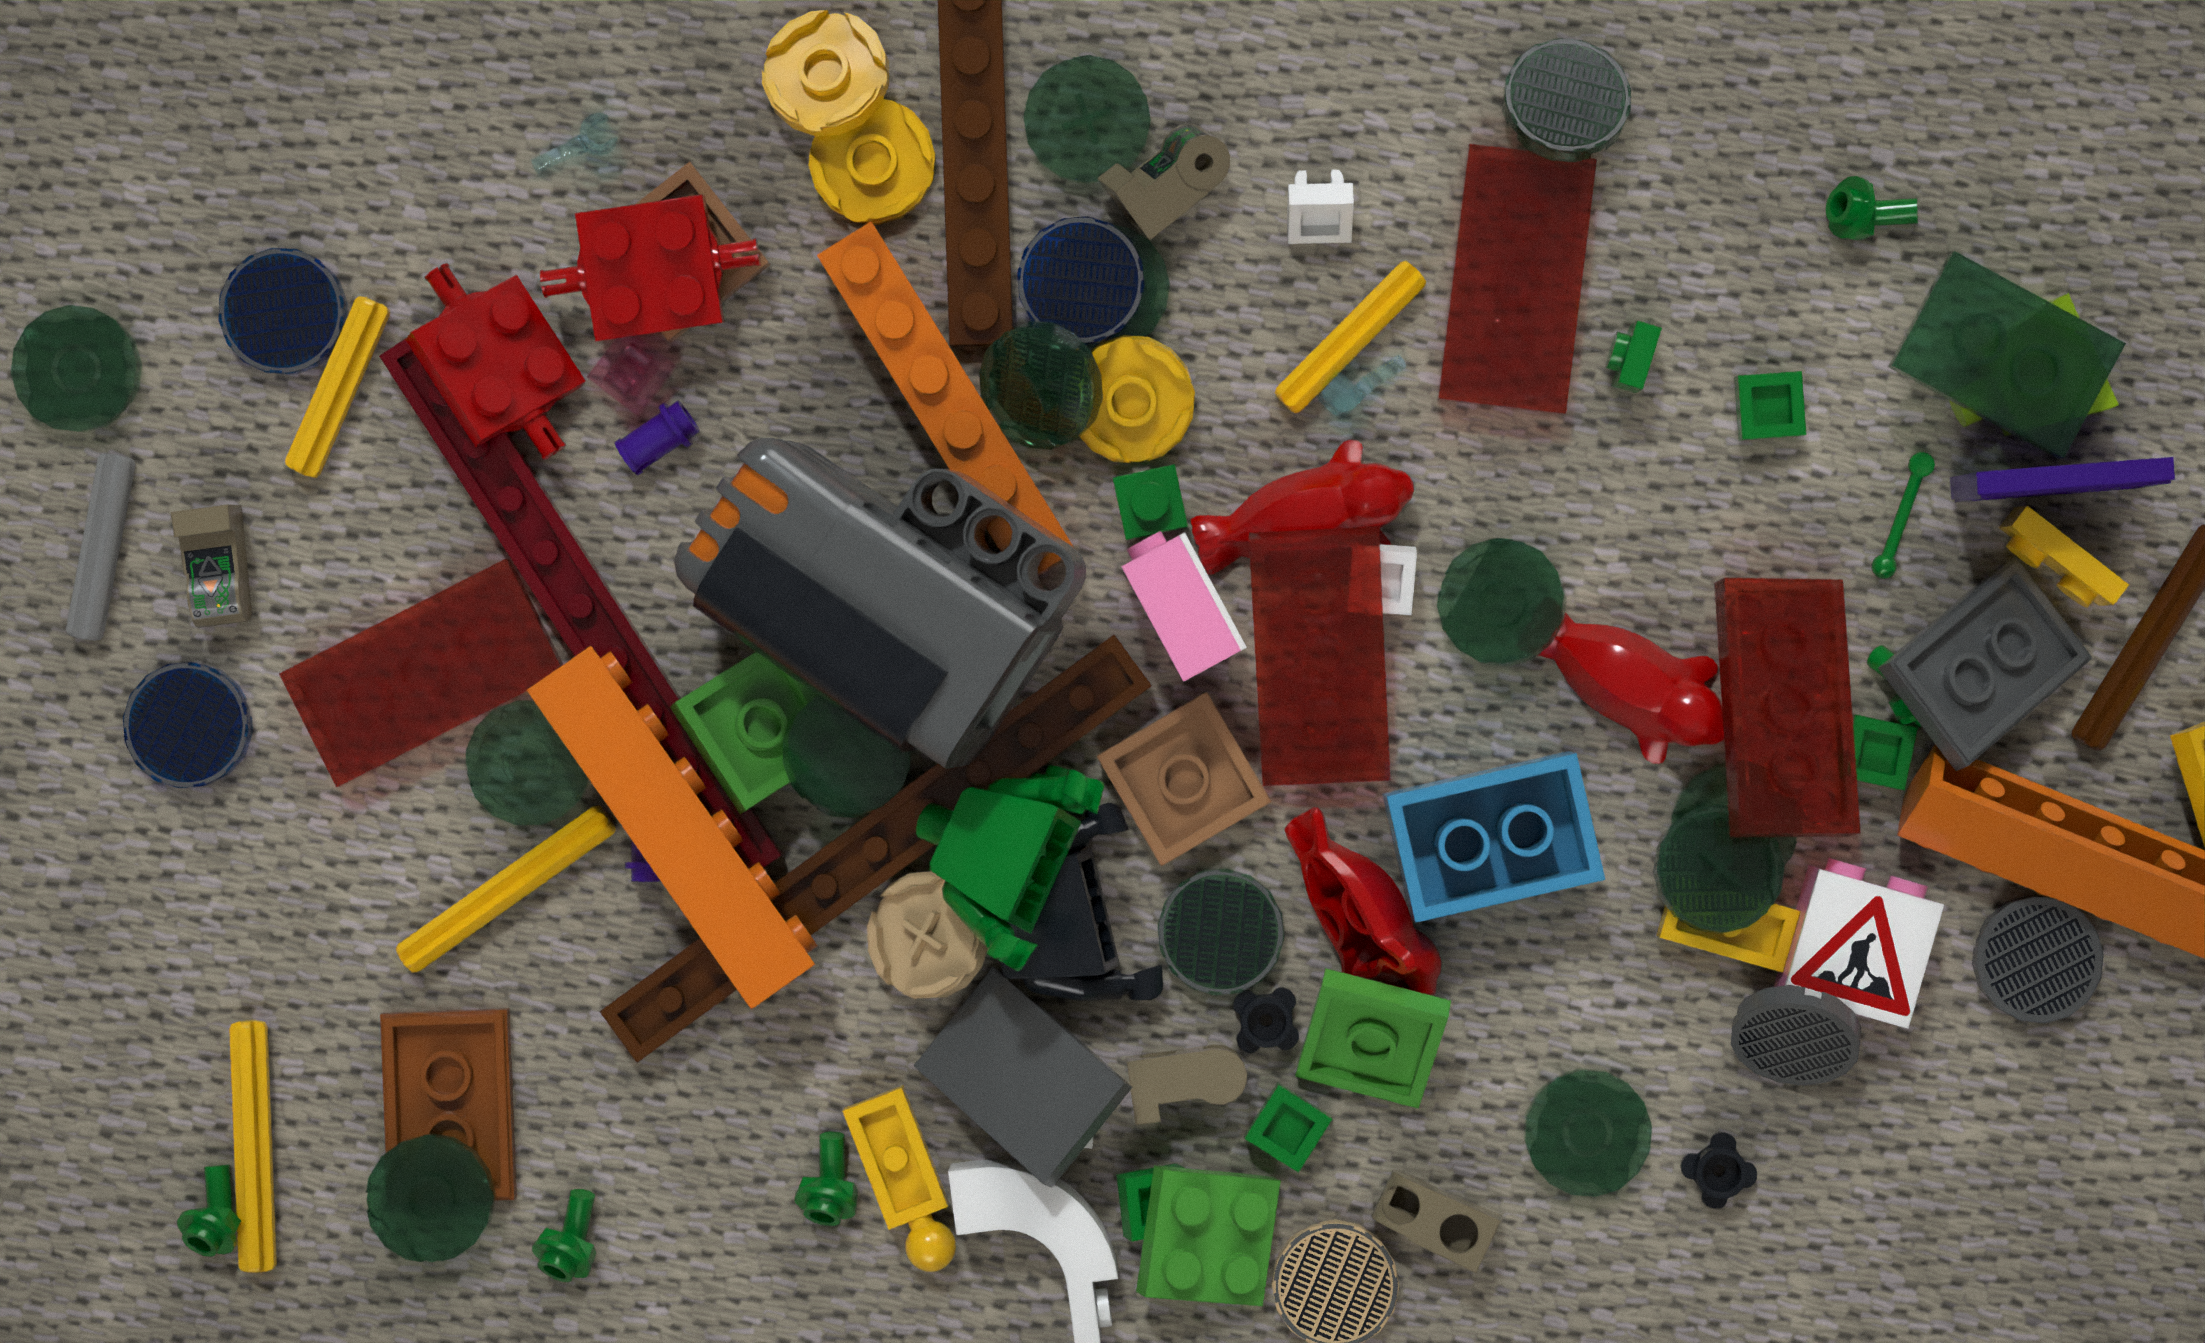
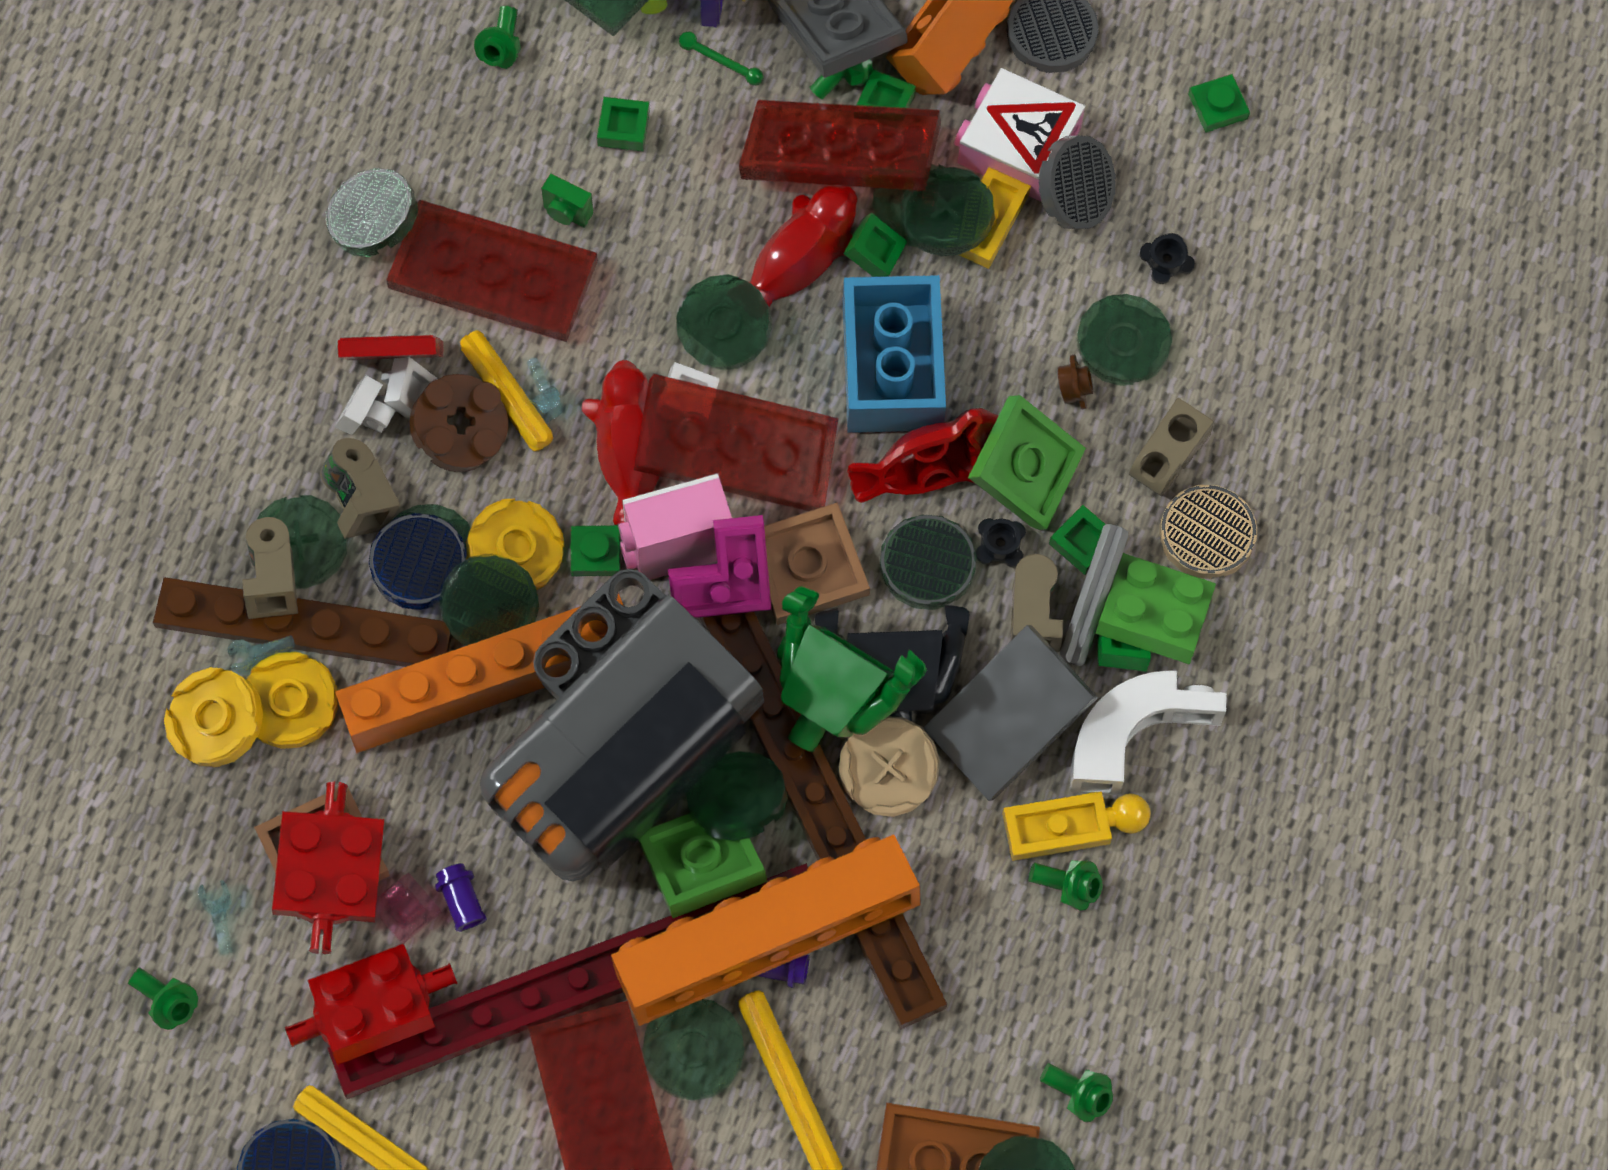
camera: 75 degrees left, 20 degrees down
none -> green plate [127,967,198,1030]
none -> clear light blue hand [227,636,295,675]
none -> dark tan leg [242,517,298,619]
none -> white tile [334,375,395,435]
none -> red tile [338,335,443,360]
none -> reddish brown plate [410,374,508,472]
none -> dark pink tile [668,515,772,618]
none -> green plate [843,213,907,277]
none -> reddish brown plate [1058,354,1093,409]
none -> light grey axle [1060,524,1129,666]
none -> green plate [1188,74,1250,133]

